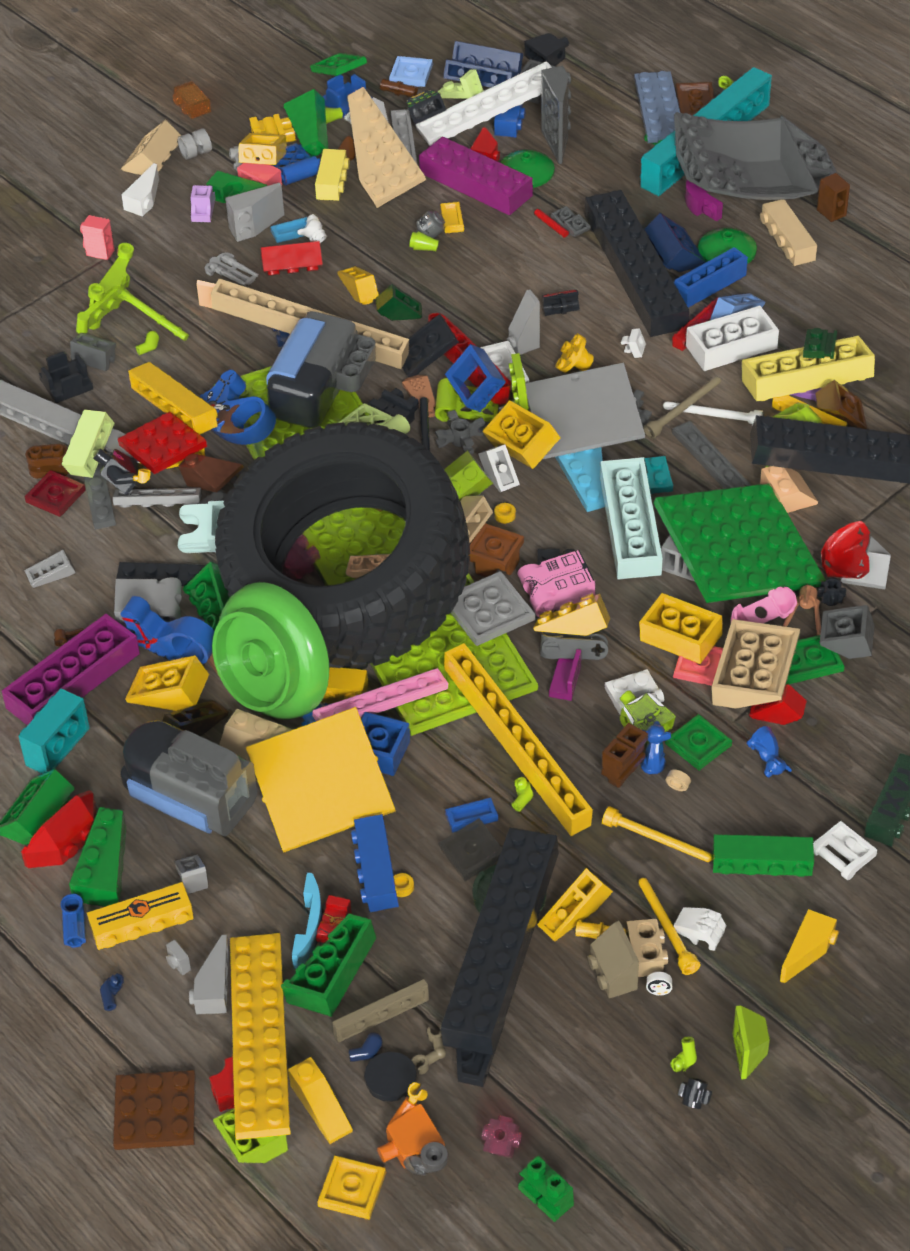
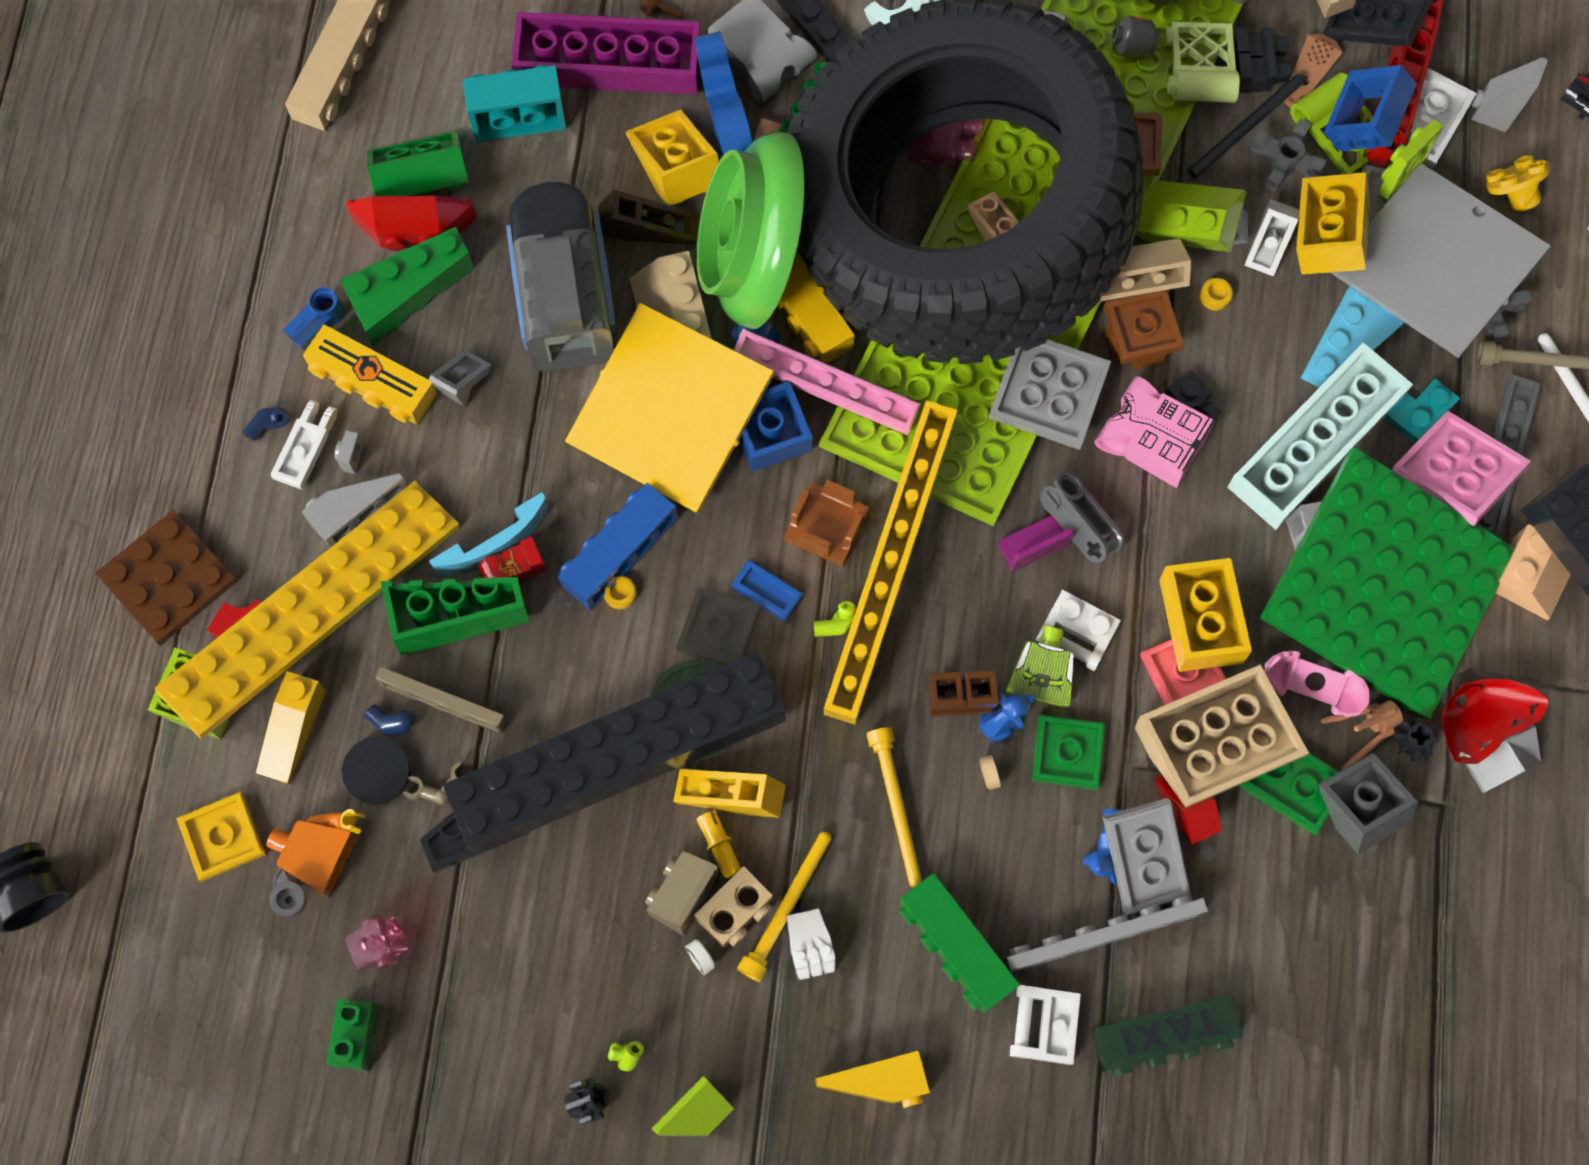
camera: 45 degrees right, 25 degrees up
yellow slope [533,593,610,636] -> none
none -> white hinge [271,400,338,490]
none -> dark orange panel [784,480,870,567]
none -> light grey plate [1003,895,1208,973]
none -> light grey tile [1103,798,1191,915]
none -> bright pink plate [1392,411,1531,526]

